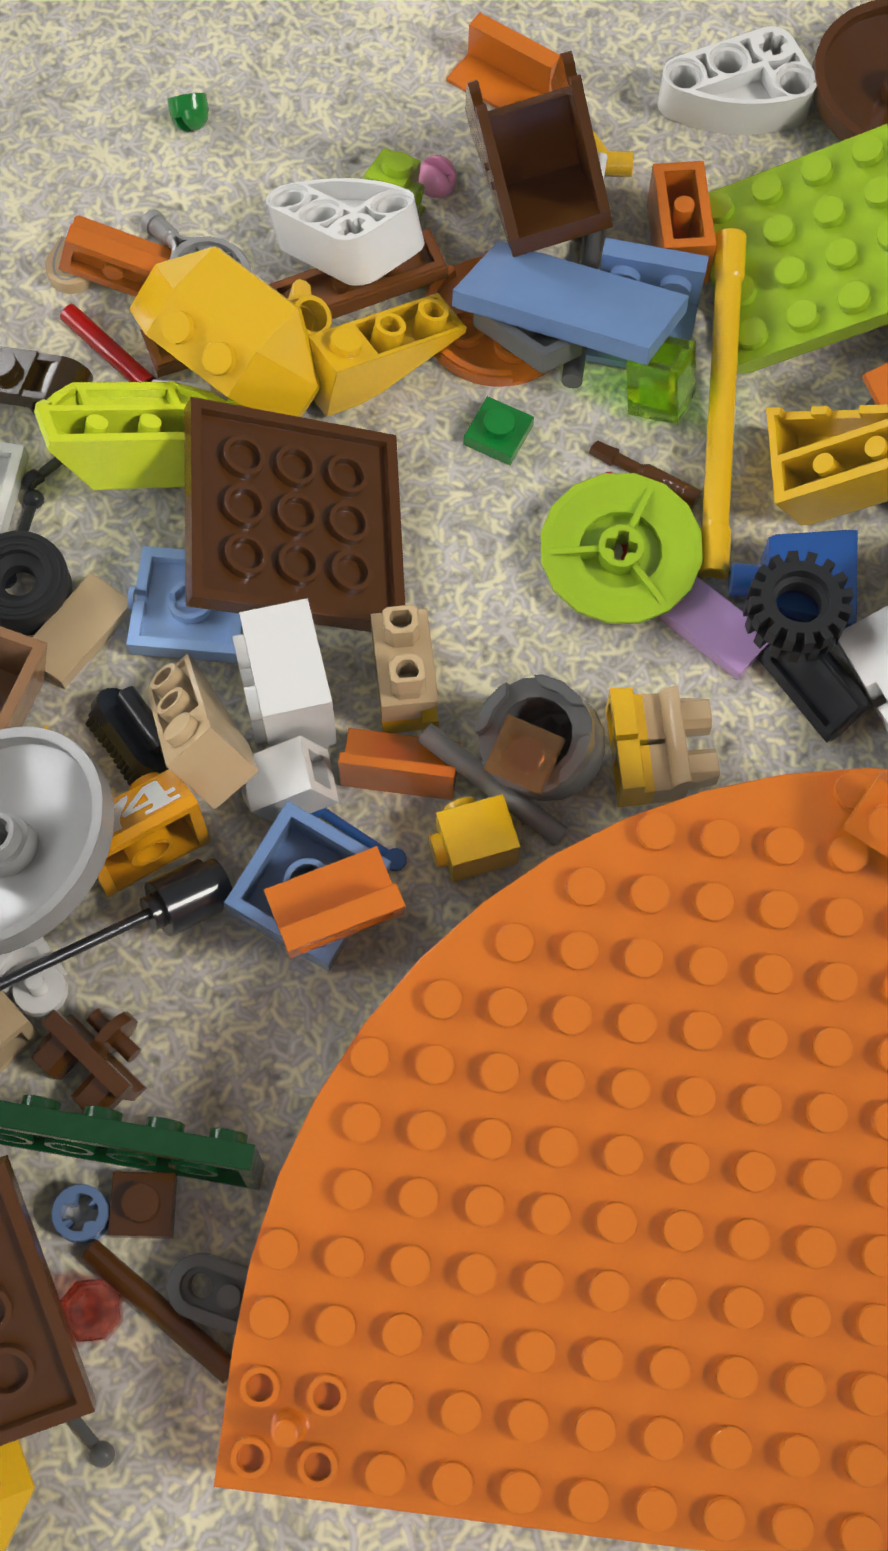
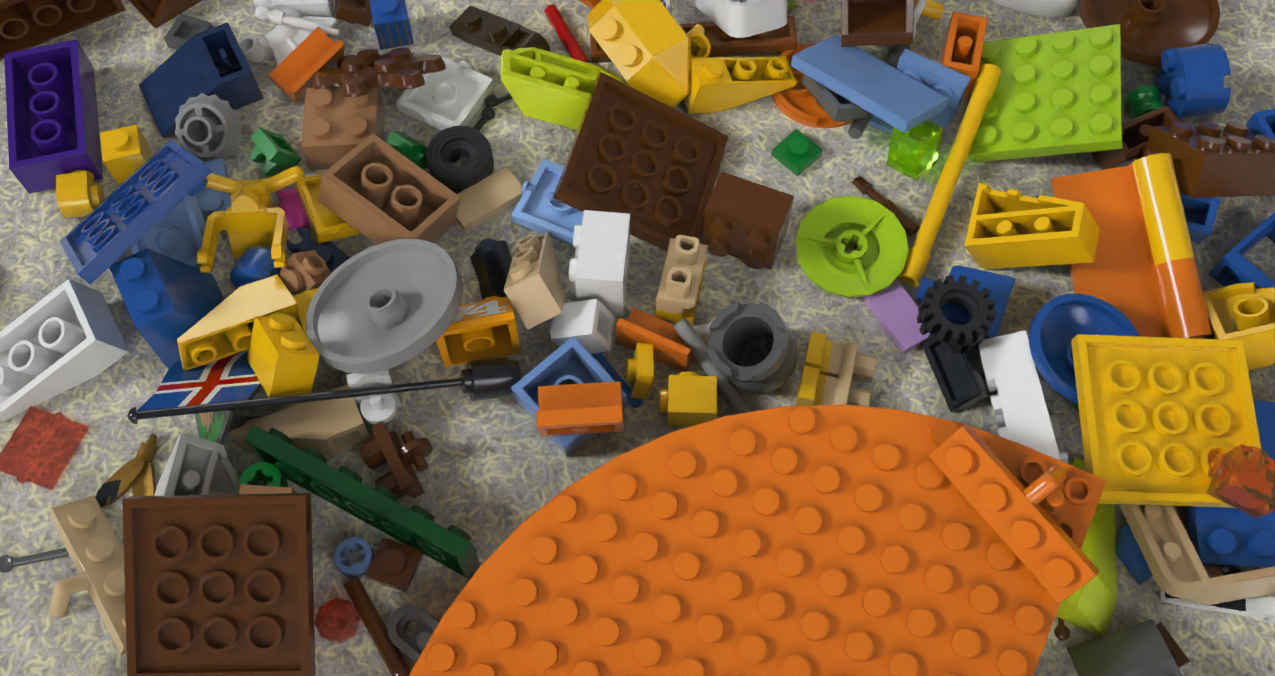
camera: 20 degrees right, 5 degrees down
clear orange plate [483,714,565,795] -> none
none -> yellow plate [624,343,654,399]
none -> reddish brown brick [702,172,794,270]

